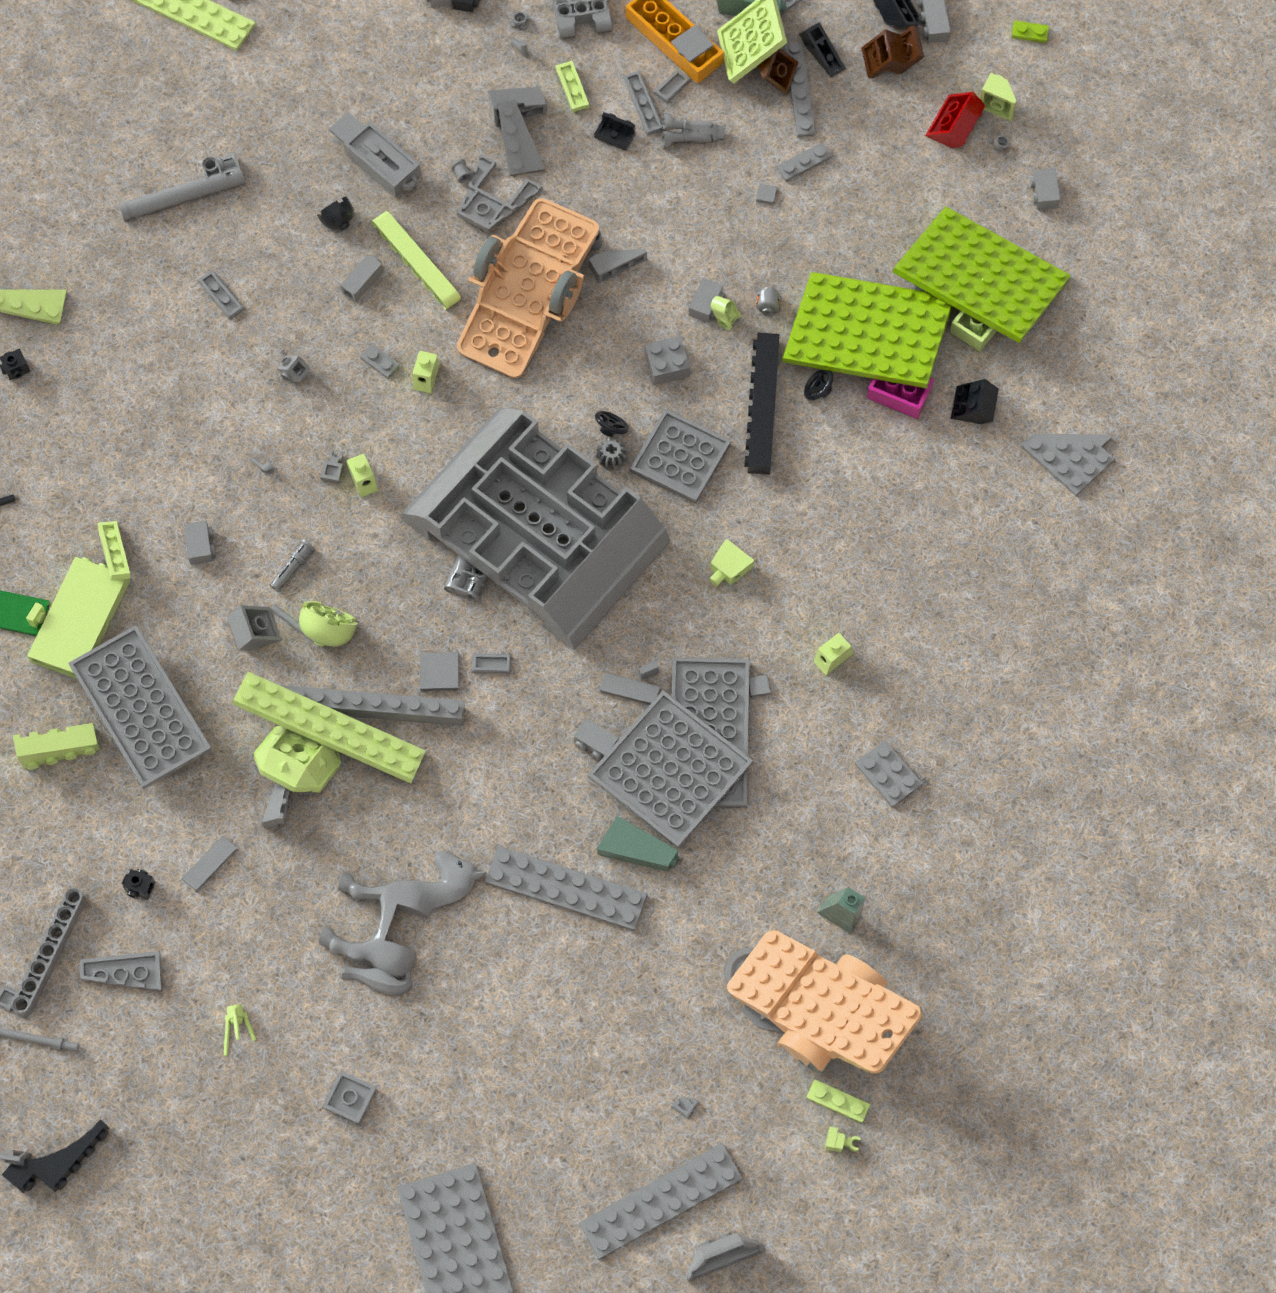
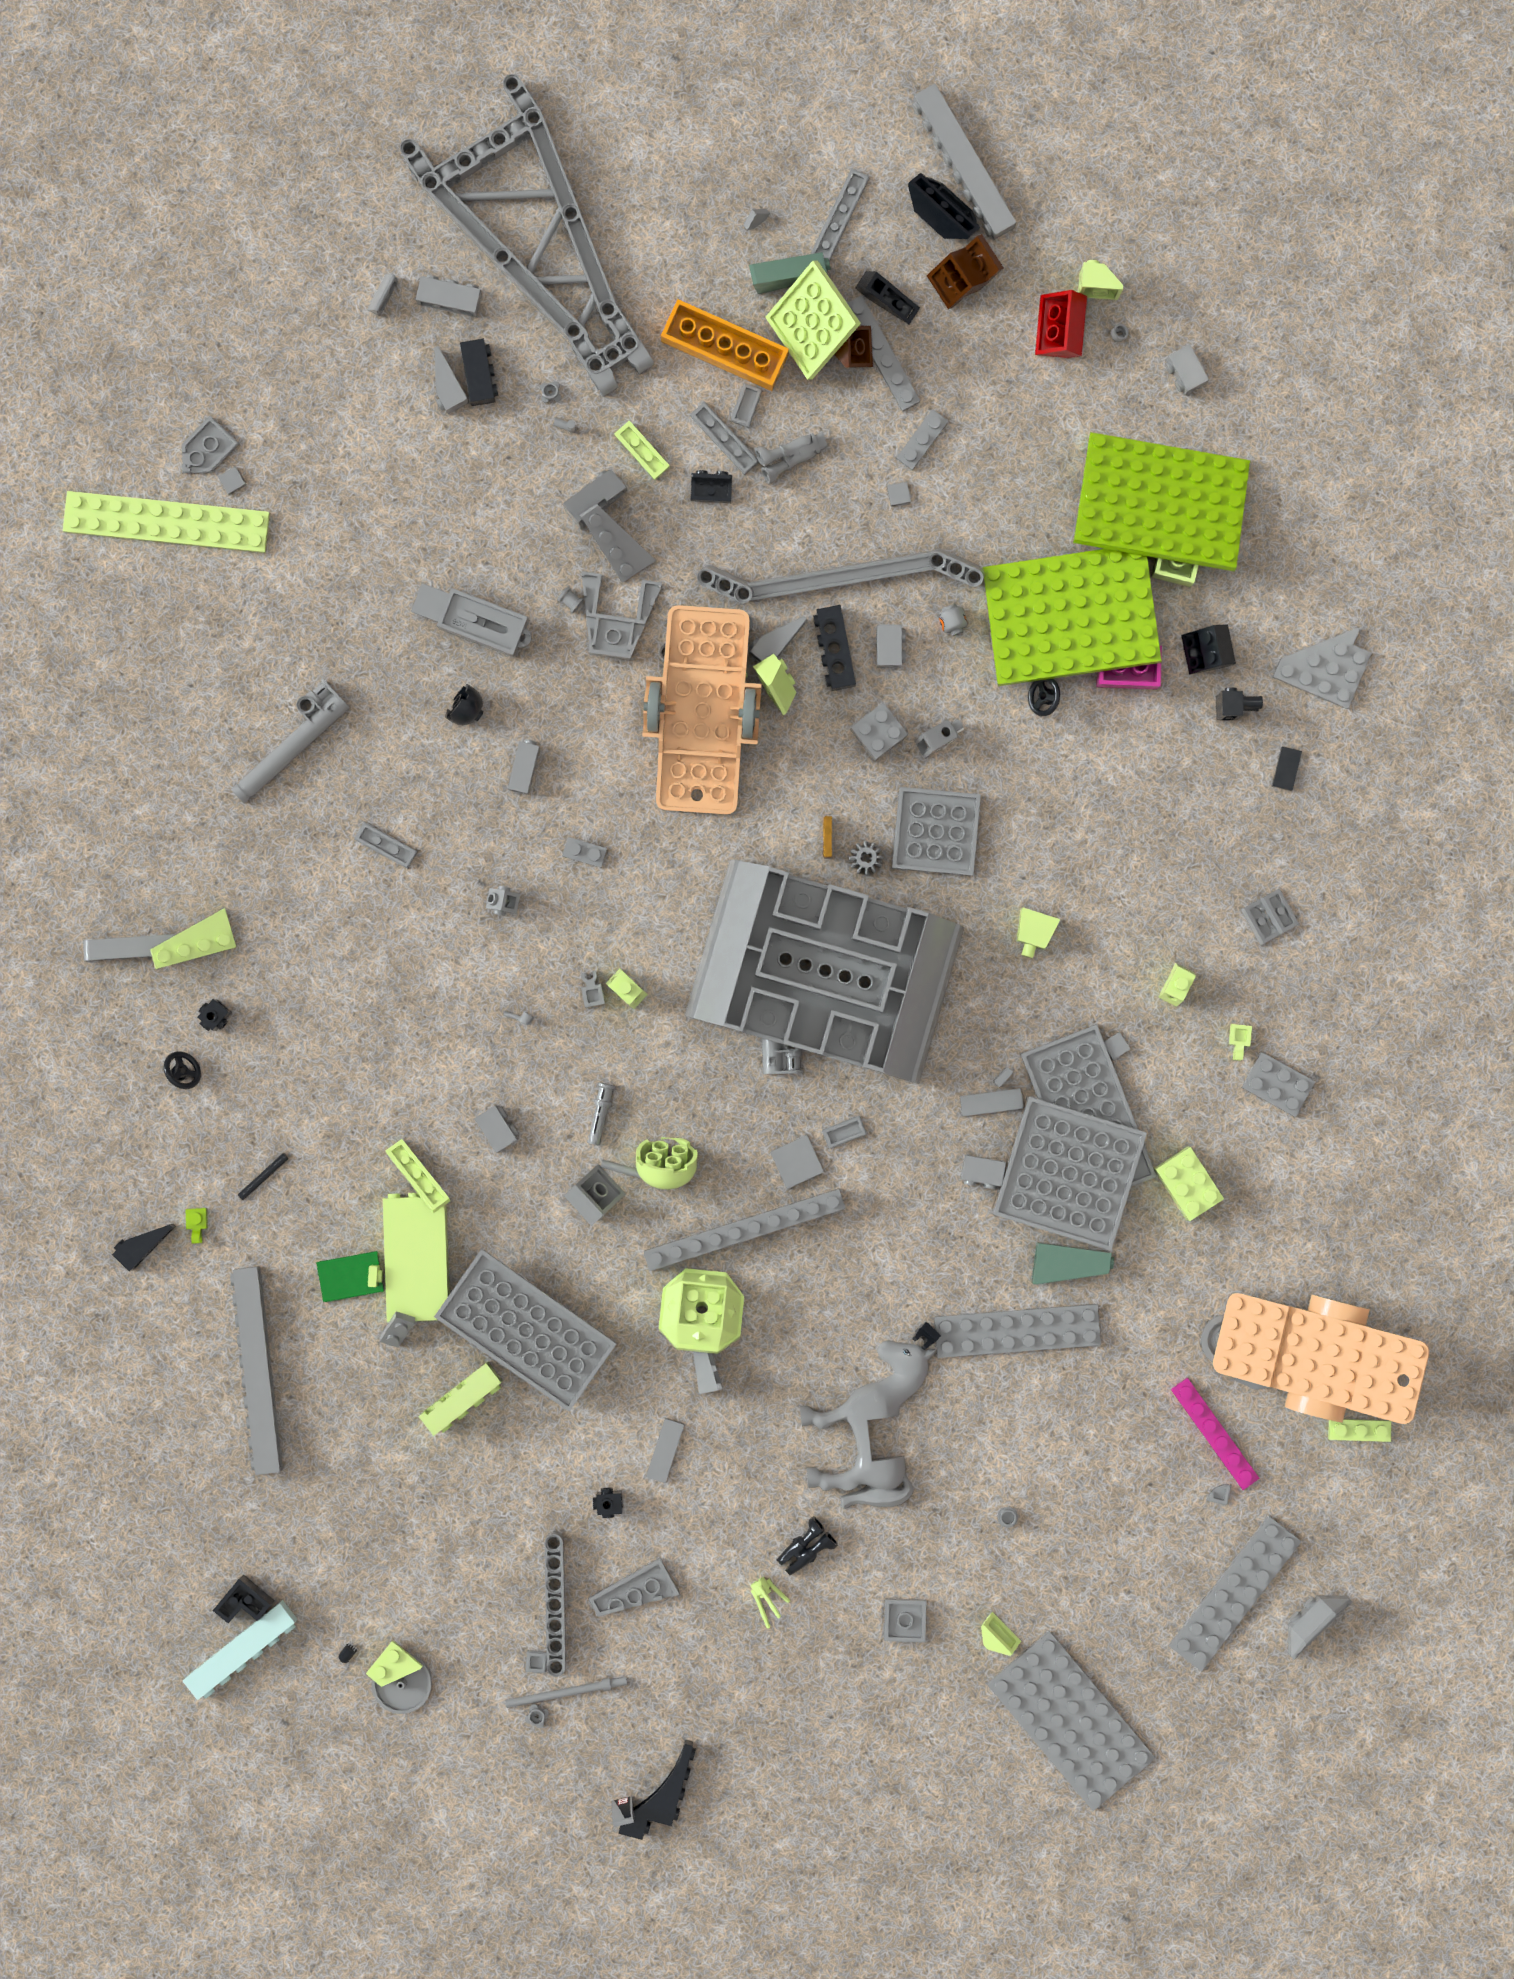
camera: 25 degrees left, 20 degrees up
yellowish green plate [232,672,426,784] -> none
yellowish green beam [371,211,461,310] -> none
yellowish green torso [413,351,440,393] -> none
black piece [595,411,629,437] -> none
light grey piece [671,25,714,63] -> none
yellowish green piece [711,296,741,331] -> none
black brick [744,332,780,475] -> none
sand green slope [817,887,865,934] -> none
yellowish green piece [825,1126,861,1152] -> none
lime plate [1011,20,1049,43] -> none
none -> light grey plate [379,1311,415,1348]
none -> light grey piece [697,549,985,603]
none -> yellowish green slope [753,654,796,715]
none -> black piece [776,1516,838,1576]
none -> black brick [813,605,856,691]
none -> pearl gold tile [823,816,832,858]
none -> black tile [912,1321,941,1350]
none -> light grey torso [914,719,964,759]
none -> yellowish green slope [981,1612,1021,1656]
none -> light grey plate [997,1507,1018,1528]
none -> yellowish green brick [1154,1147,1224,1221]
none -> dark pink plate [1170,1378,1260,1490]
none -> black brick [1216,687,1263,720]
none -> yellowish green plate [1229,1024,1252,1061]
none -> light grey slope [1241,889,1299,945]
none -> black tile [1272,746,1302,791]

